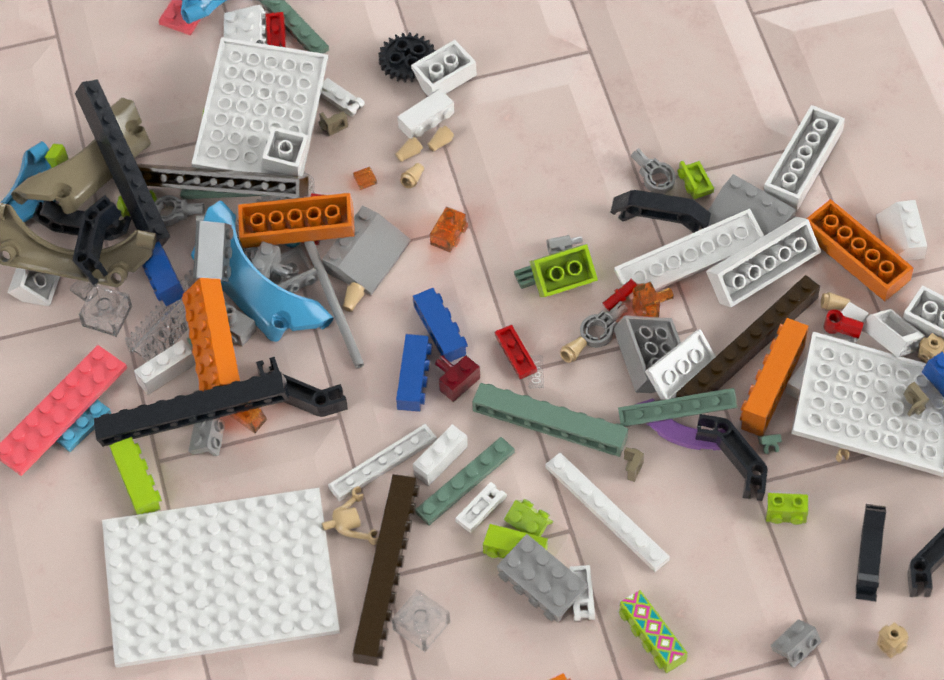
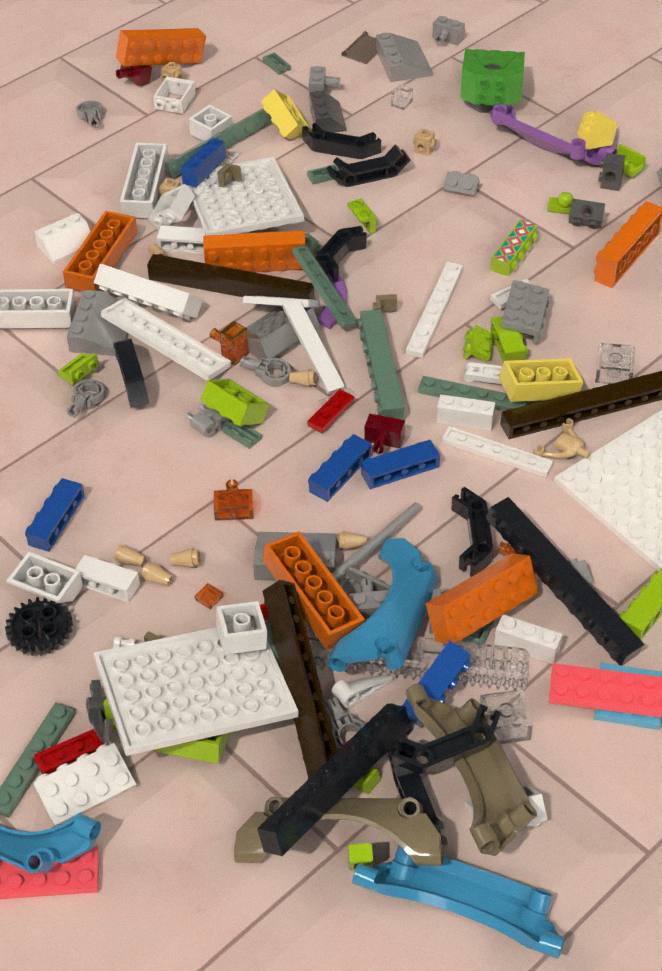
camera: 120 degrees left, 10 degrees down
slope [193,220,233,282] -> none
red pin [602,278,639,311] -> none
red piece [823,309,864,339] -> none
none -> blue brick [25,478,85,552]
none -> white tile [283,299,345,395]
none -> sand green tile [307,164,339,185]
none -> light yellow brick [499,358,583,402]

